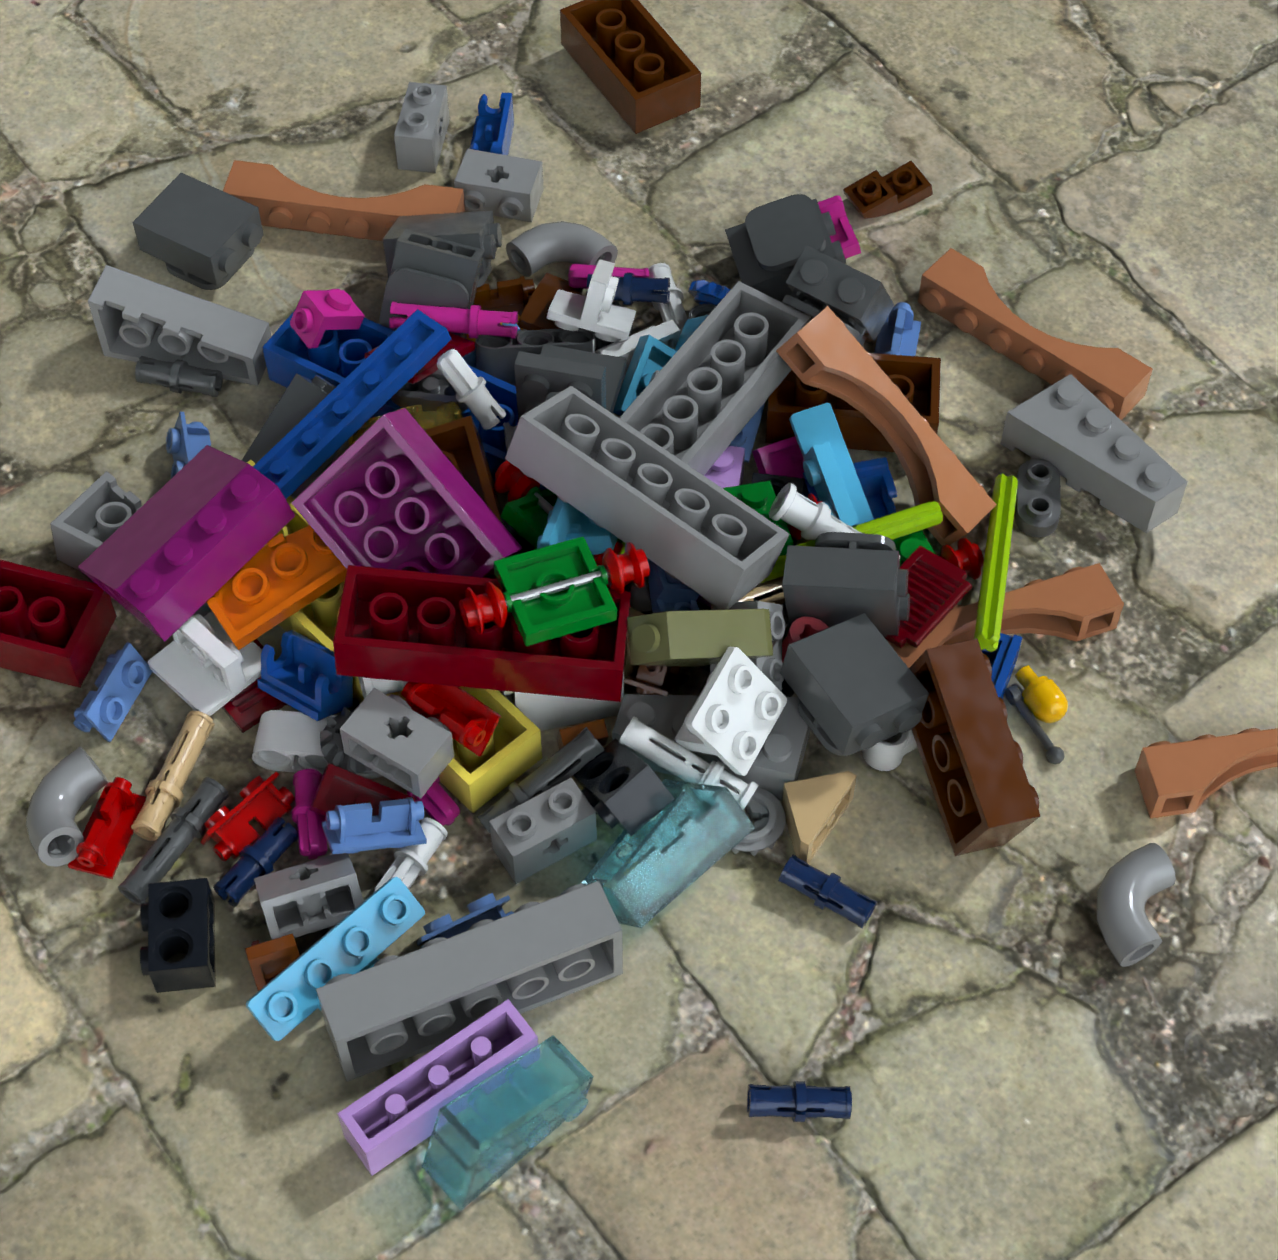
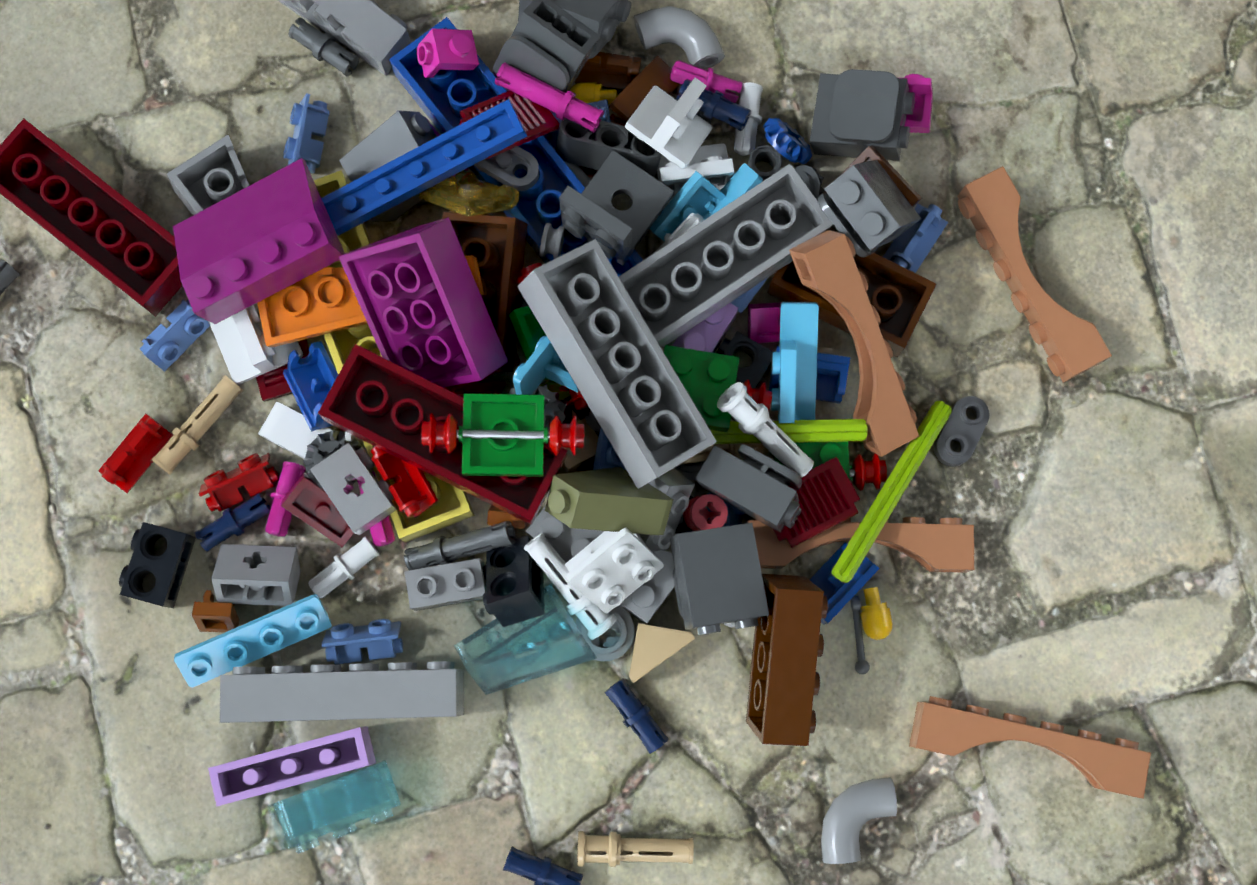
camera: 20 degrees right, 25 degrees up
light grey cylinder [26,746,109,867] -> none
dark grey pin [118,777,229,906] -> none
medium blue hinge [322,797,427,855] -> none
white axle [437,349,506,430] -> none
reddish brown slope [843,161,933,219] -> none
light grey wedge [1000,374,1187,533] -> none
none -> tan pin [577,831,694,867]

